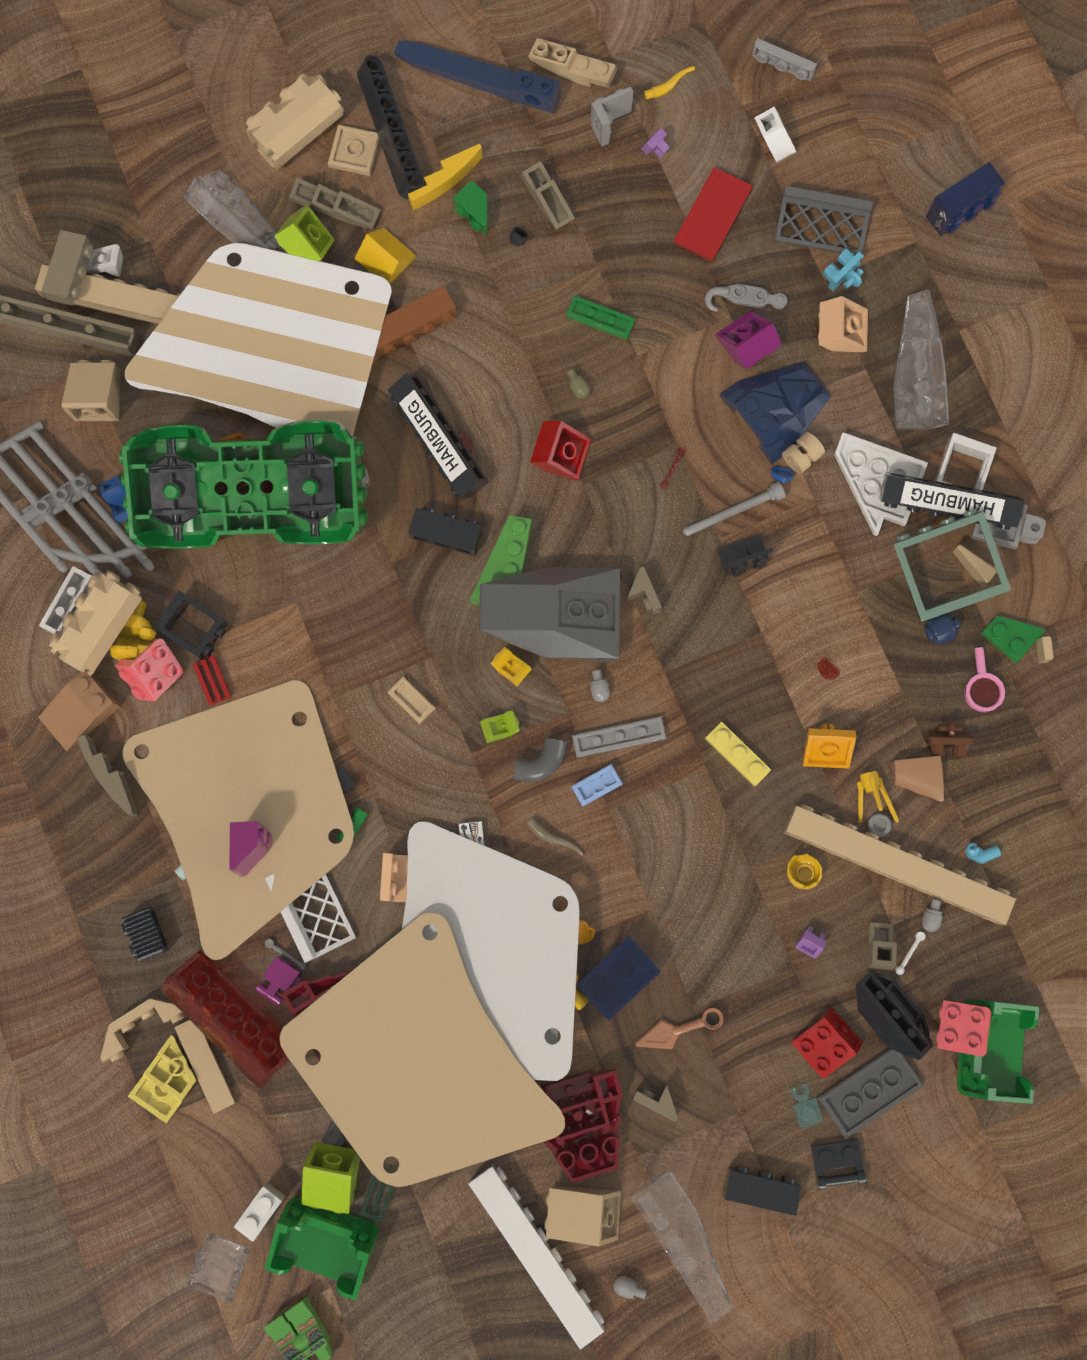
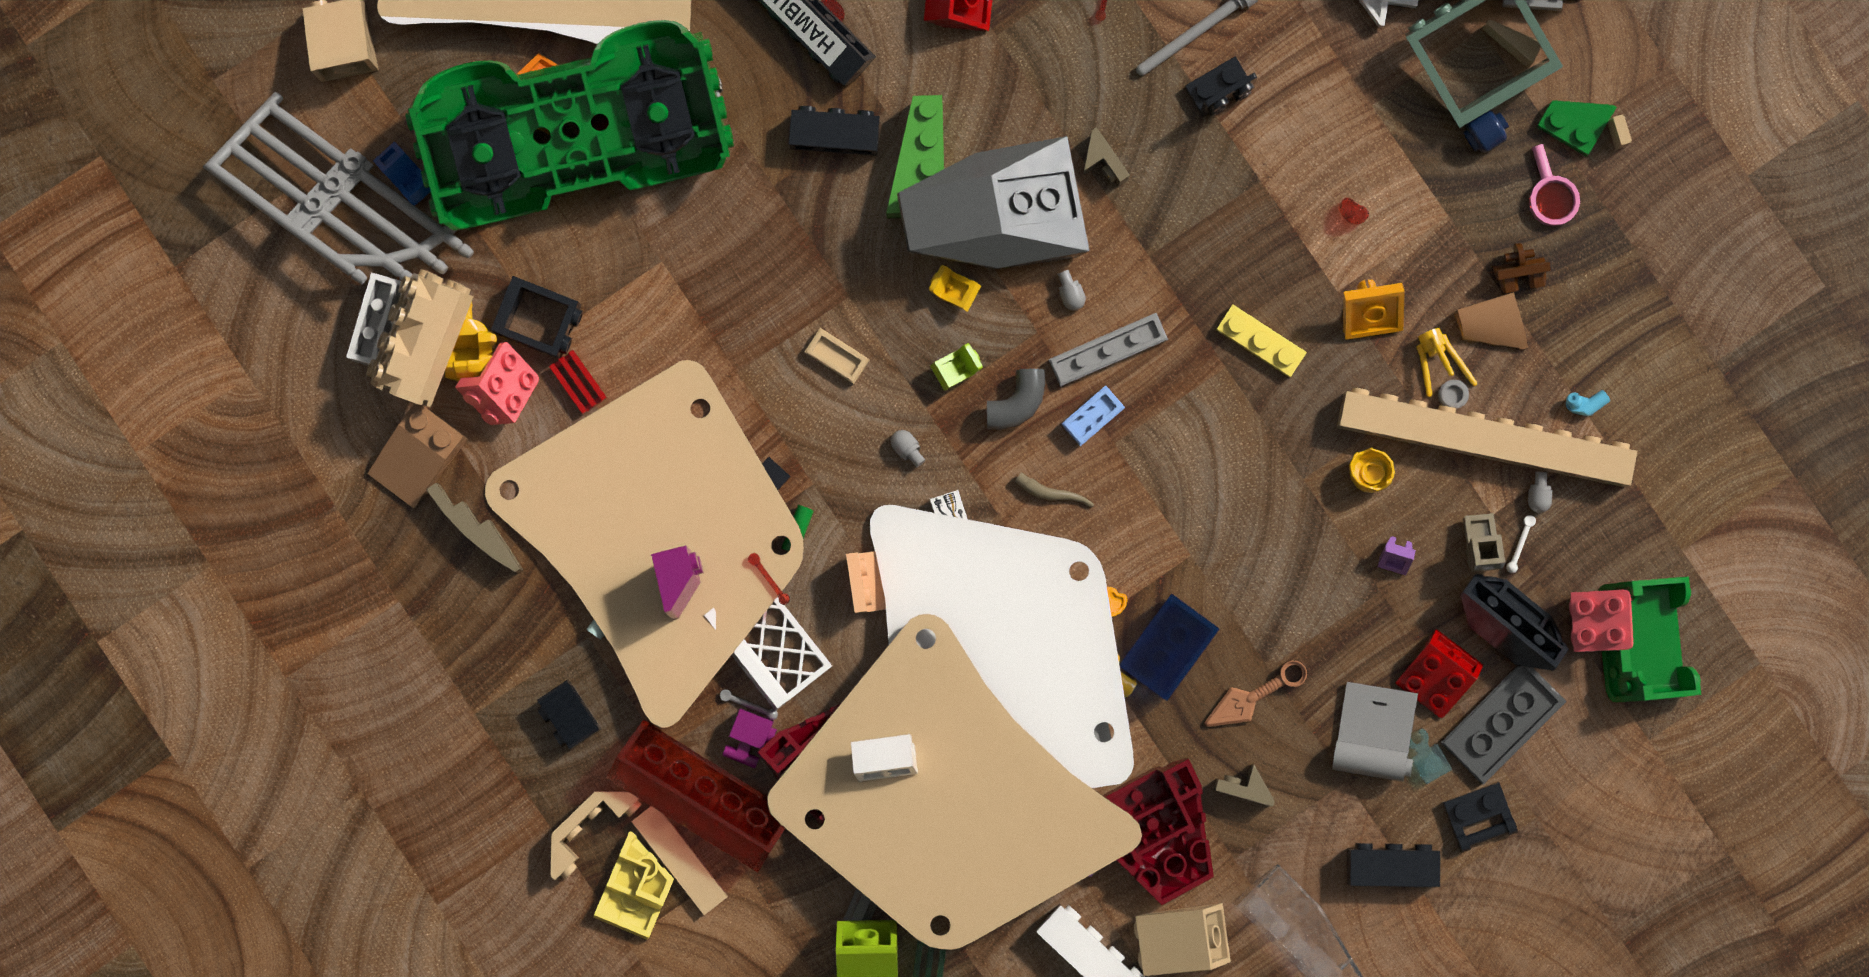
camera: 15 degrees left, 5 degrees up
none -> clear red hinge [748,553,790,605]
none -> white hinge [851,734,918,782]
none -> light grey cylinder [891,430,925,467]
none -> light grey door [1332,682,1418,782]

